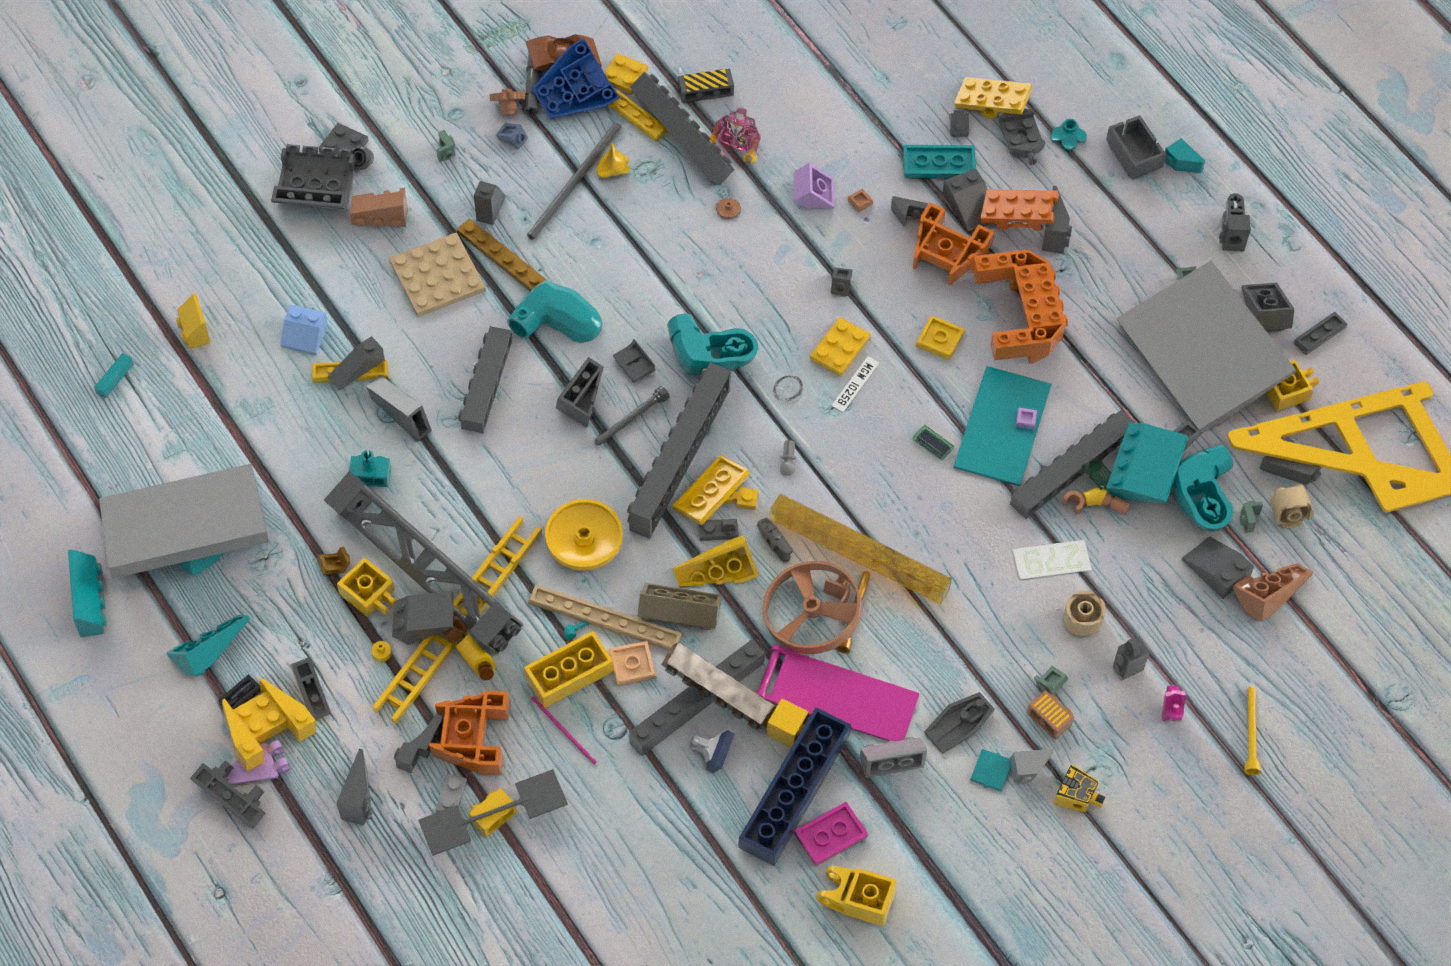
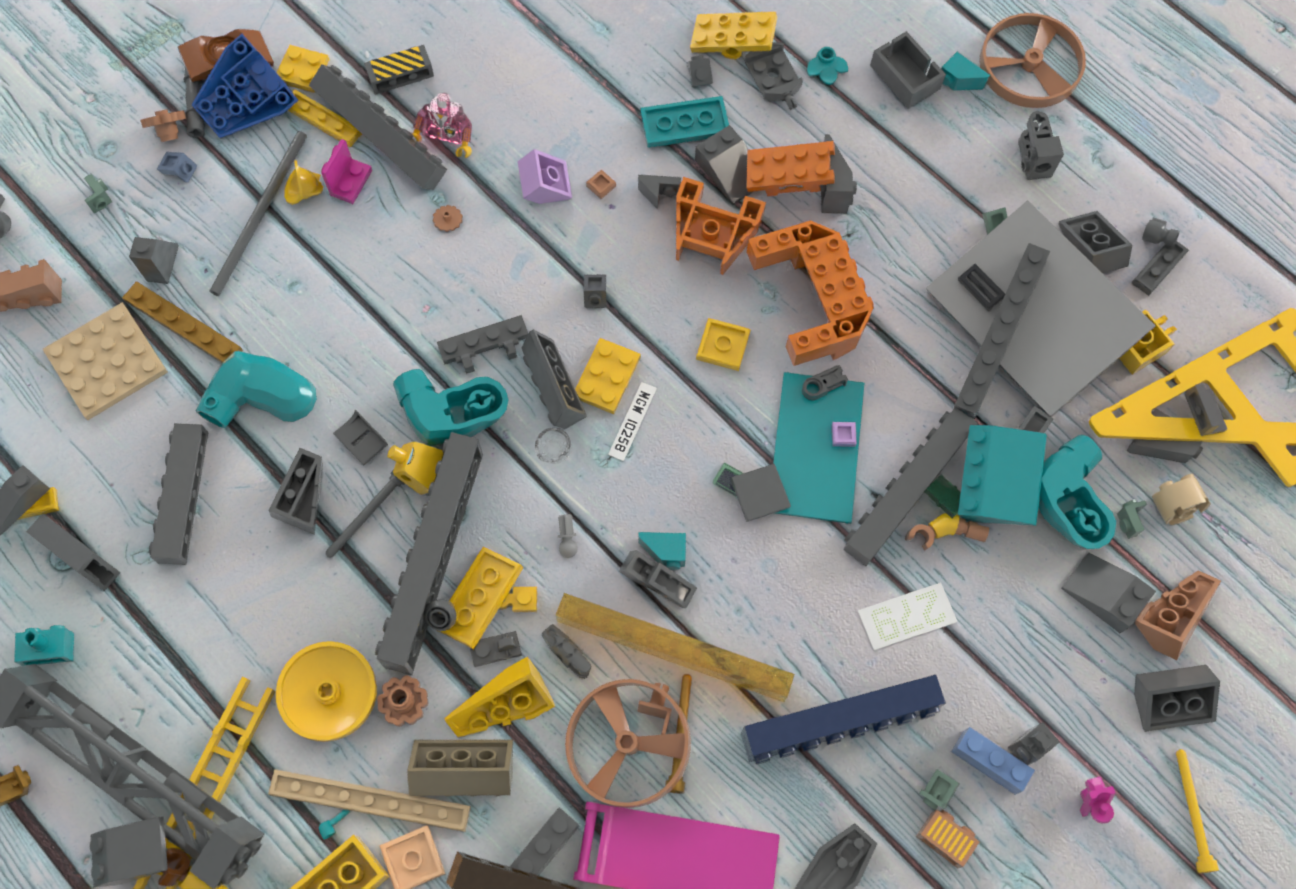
camera: 10 degrees left, 10 degrees up
yellow hinge [337,557,396,617] -> none
tan brick [1063,590,1106,636] -> none
none -> dark pink bracket [321,139,373,204]
none -> nougat plant [377,675,429,727]
none -> yellow torso [387,441,444,495]
none -> dark grey cone [424,599,456,631]
none -> dark grey hinge [437,315,528,374]
none -> dark grey slope [521,329,587,430]
none -> dark grey slope [619,550,697,608]
none -> teal slope [638,532,686,570]
none -> dark grey tile [730,464,791,522]
none -> dark blue brick [741,674,946,765]
none -> dark grey piece [802,365,848,400]
none -> medium blue brick [951,727,1035,795]
none -> dark grey brick [954,243,1050,420]
none -> black tile [958,264,1005,311]
none -> nougat piece [979,13,1086,108]
none -> dark grey slope [1134,665,1220,732]
none -> dark grey piece [1142,217,1180,247]
none -> dark grey panel [1185,384,1227,436]

